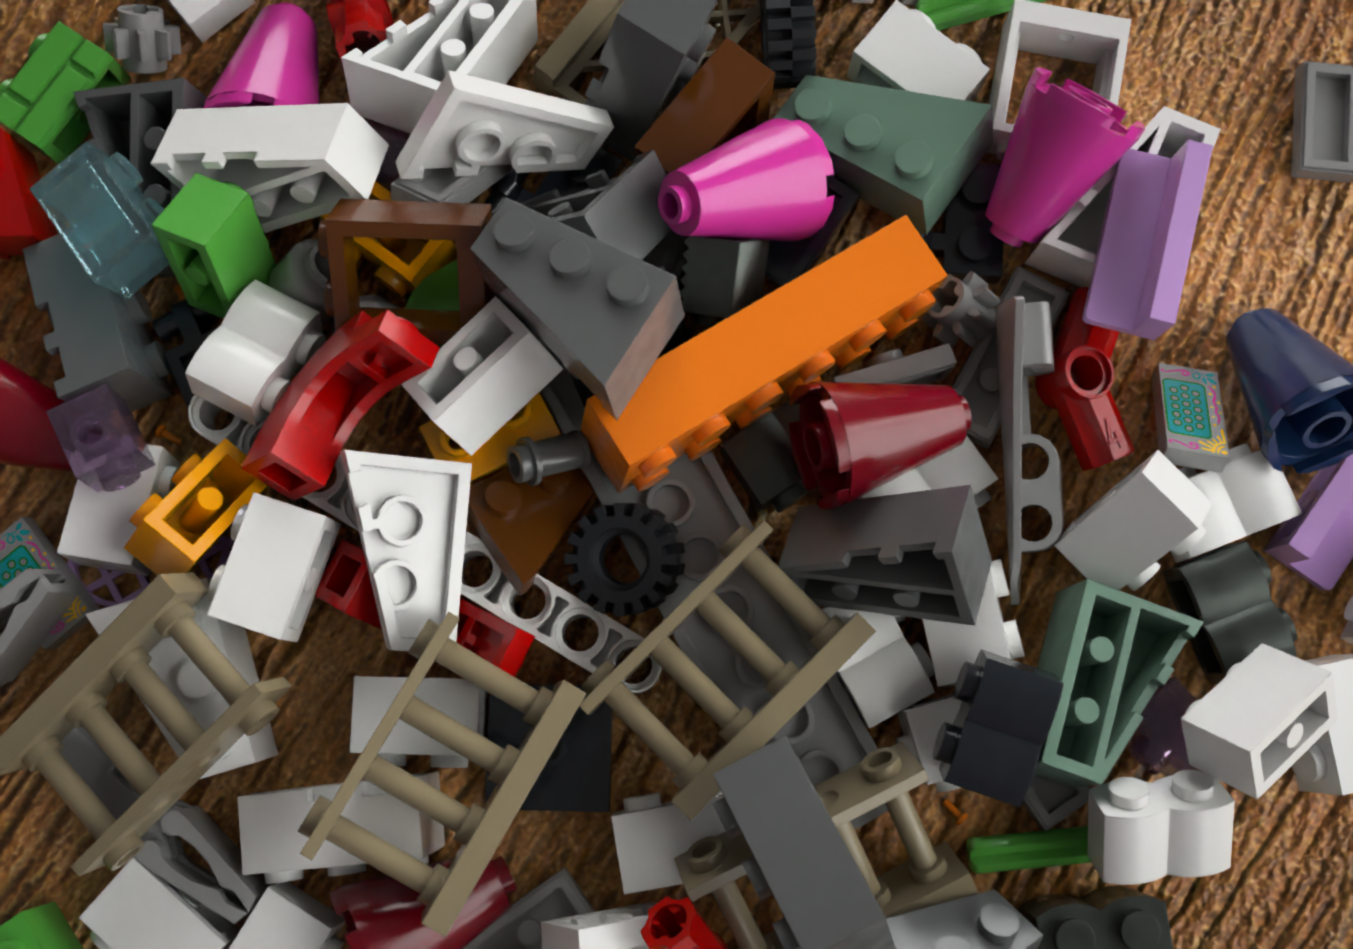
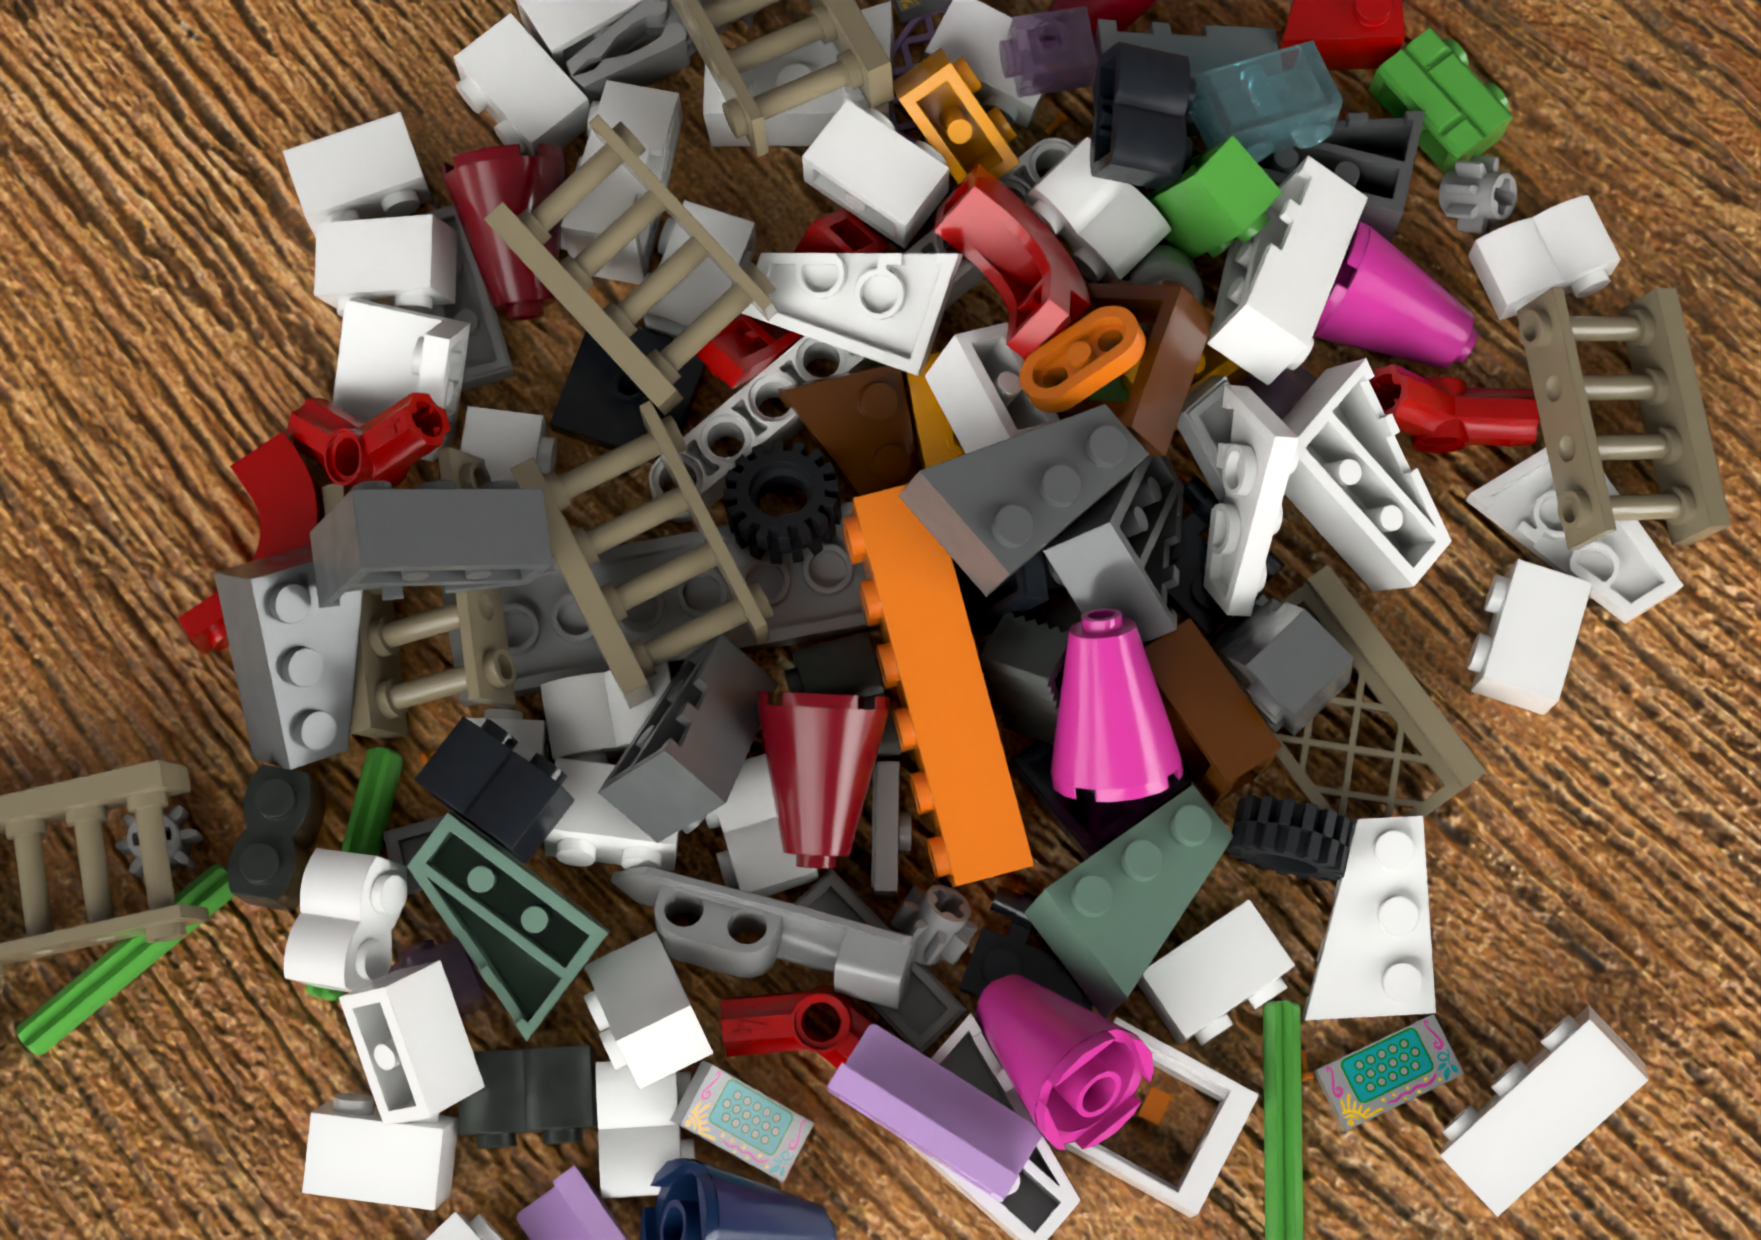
camera: 105 degrees right, 5 degrees down
dark grey pin [506,430,591,486] -> none
none -> orange plate [1019,306,1146,413]
none -> black brick [1090,41,1196,190]

